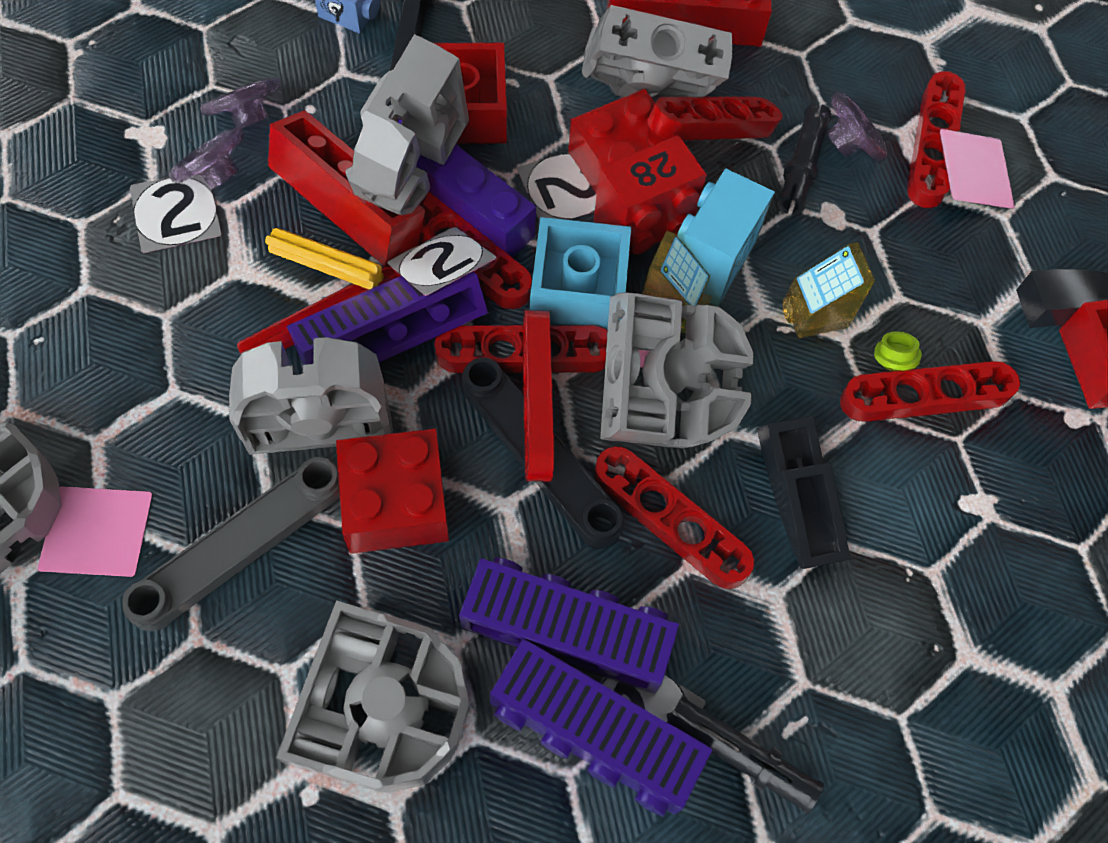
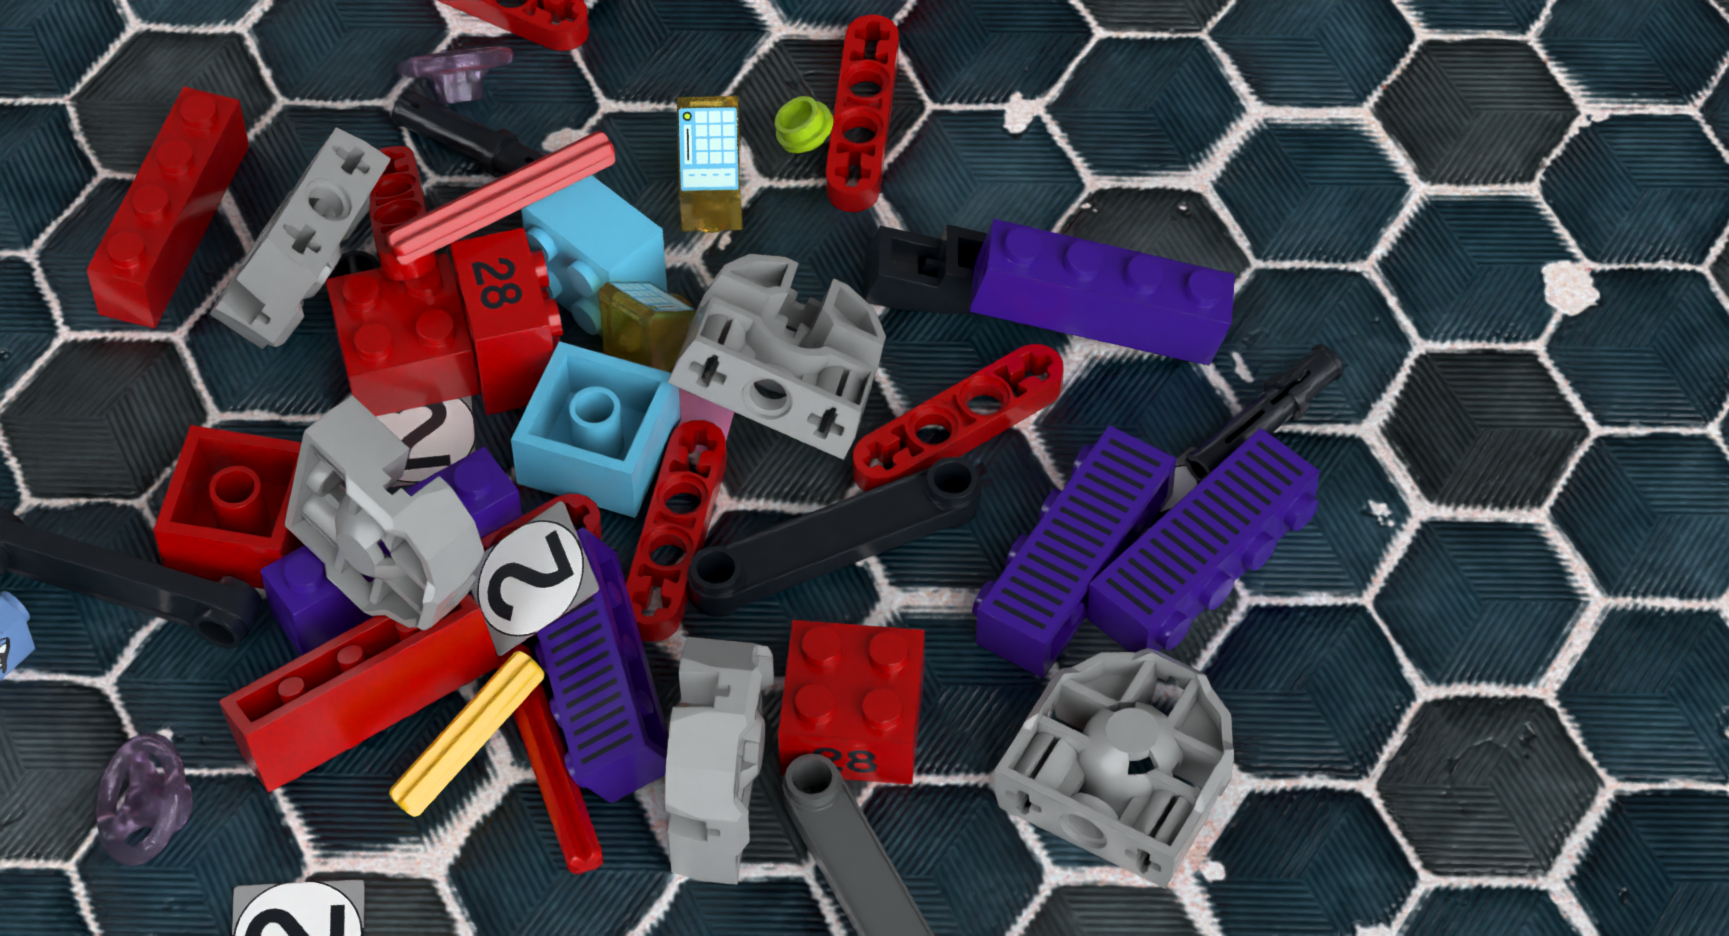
camera: 70 degrees left, 10 degrees down
clear purple piece [169,127,245,189] -> none
red beam [523,310,554,482] -> none
none -> axle [386,131,615,265]
none -> dark purple brick [969,219,1235,366]

